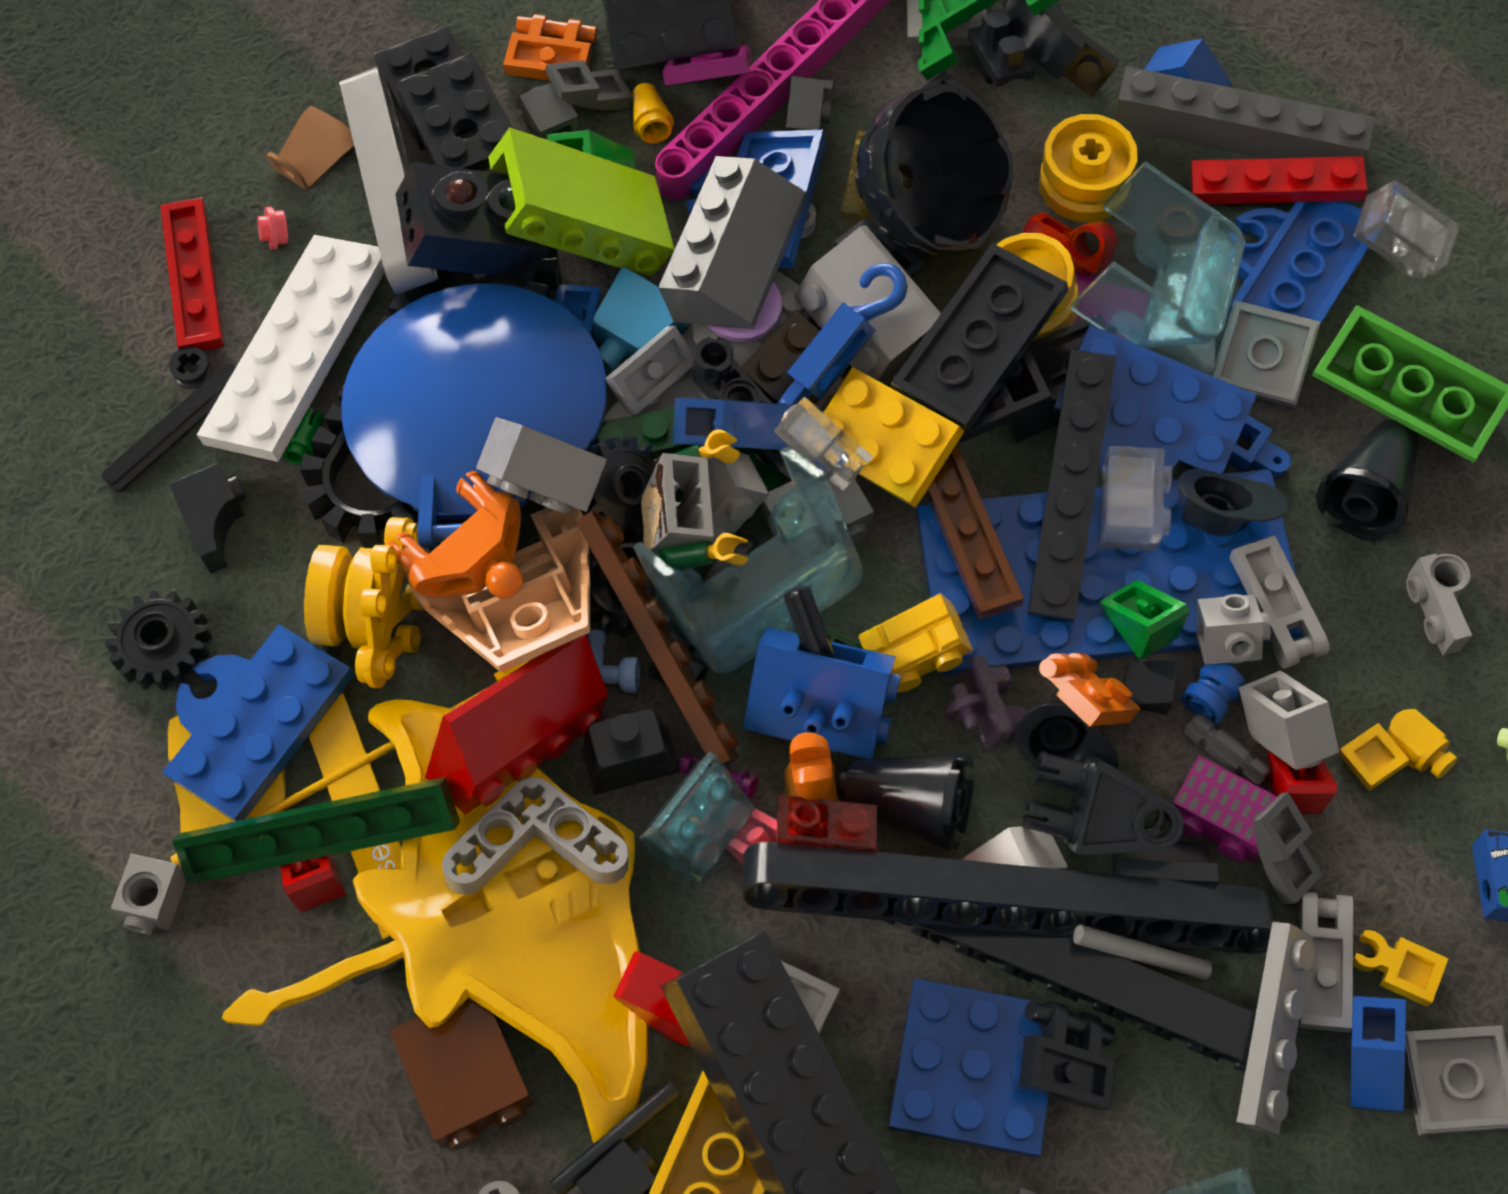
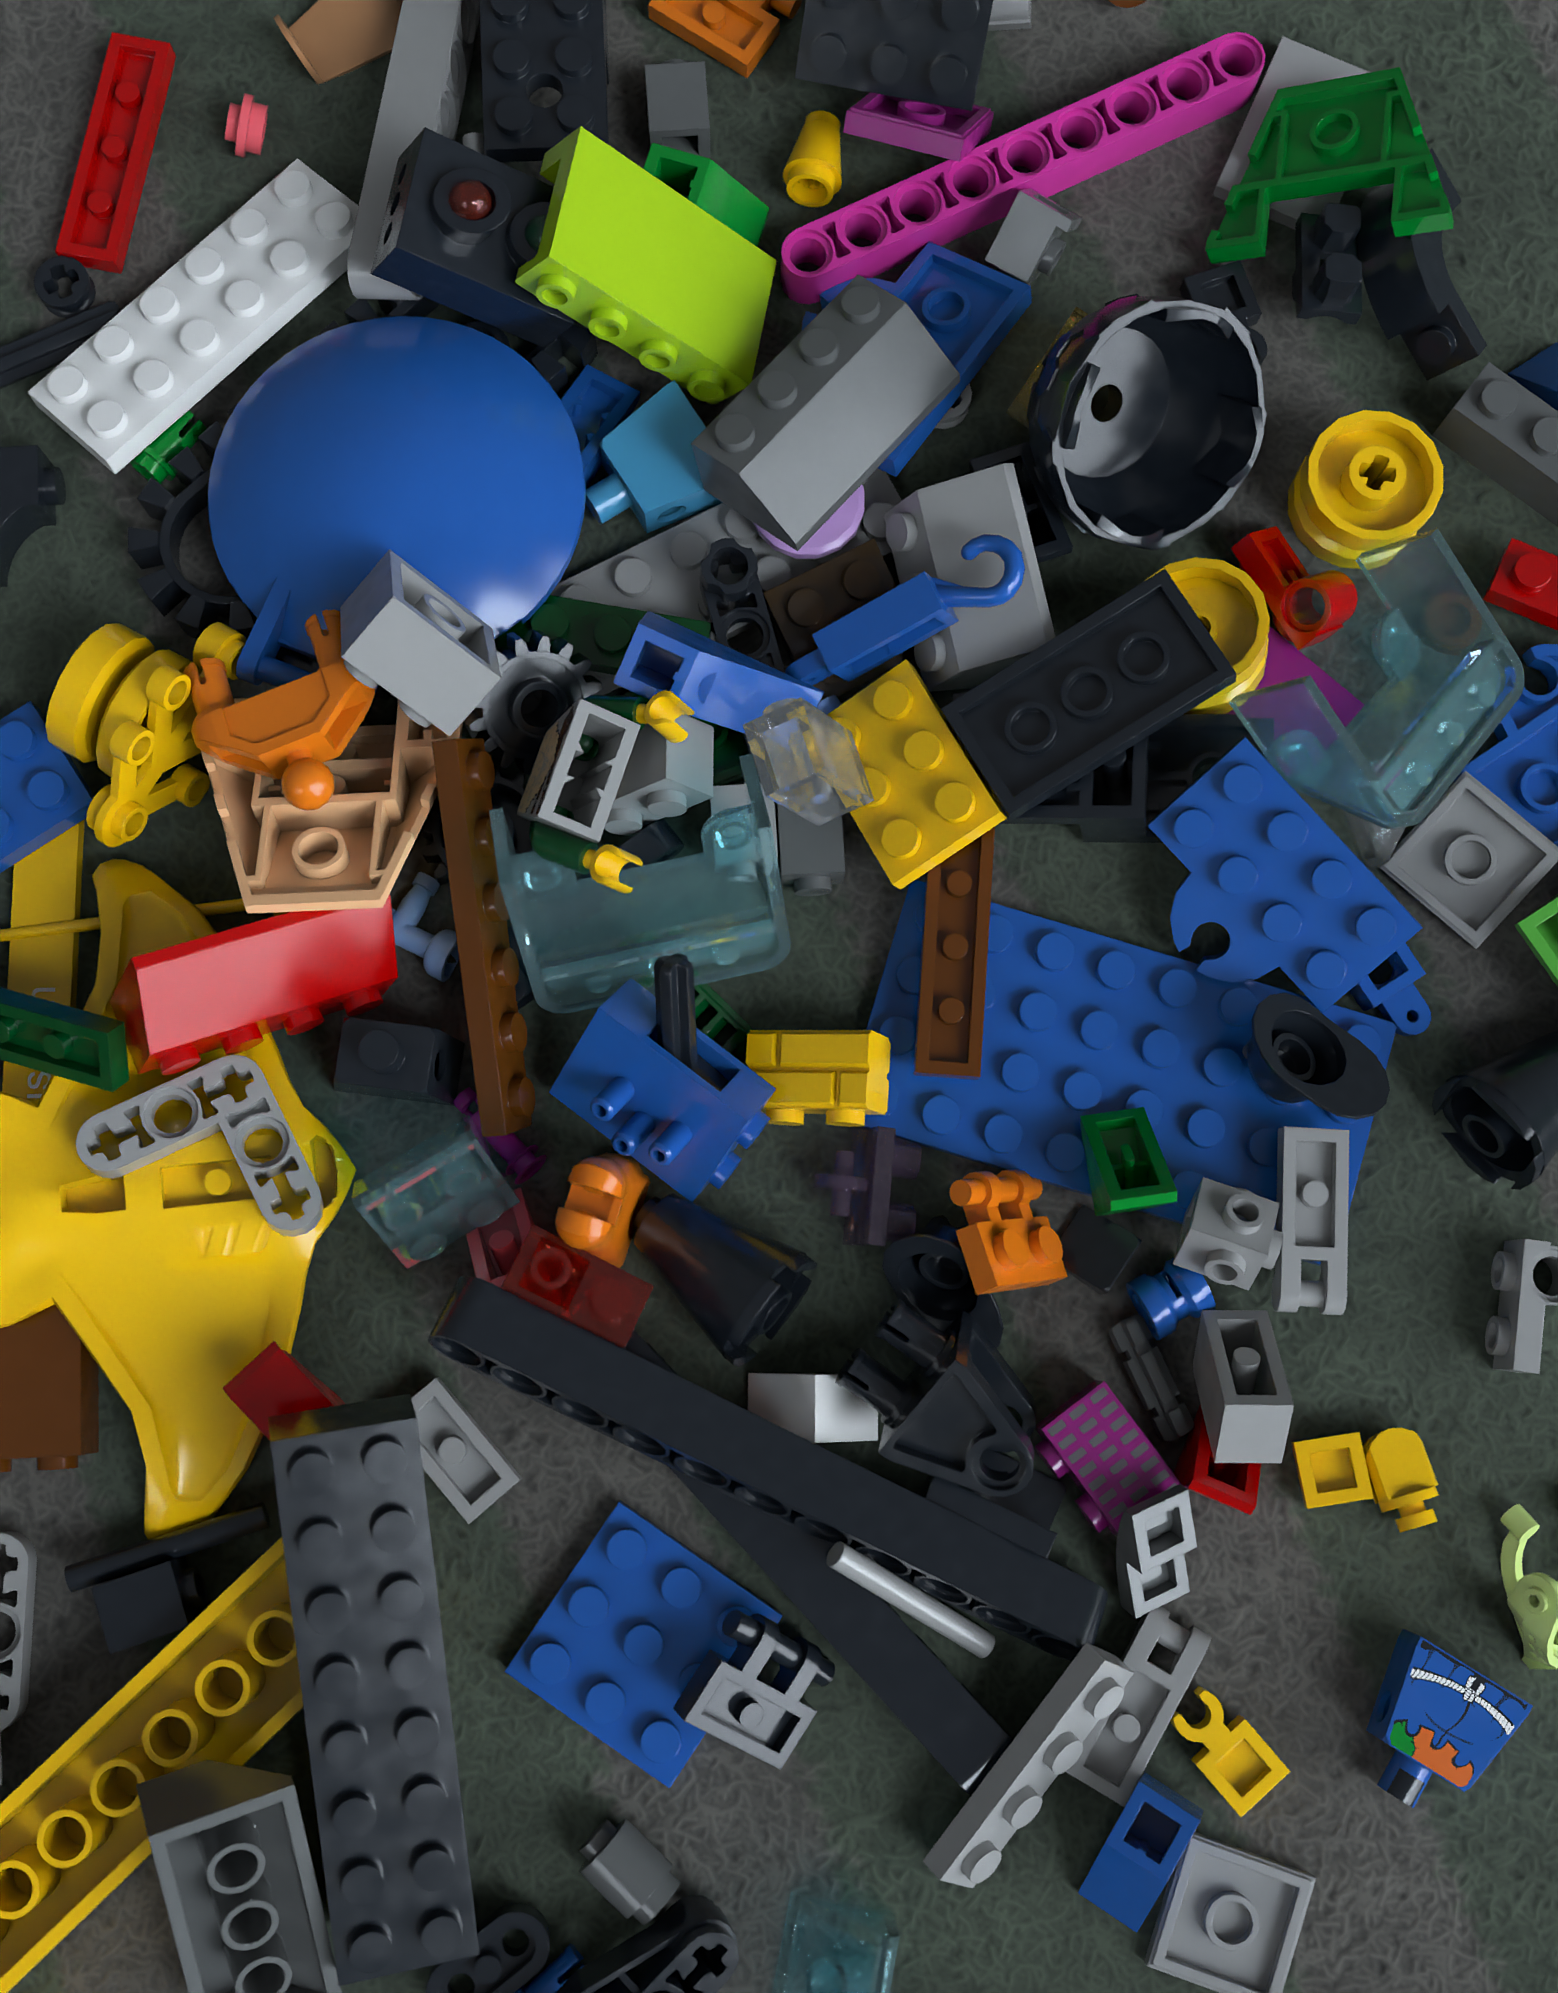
camera: 15 degrees right, 15 degrees up
dark grey slope [545,60,633,110] -> none
light grey plate [605,326,695,415] -> none
black plate [1027,349,1116,623] -> none
clear brick [1100,445,1172,551] -> none

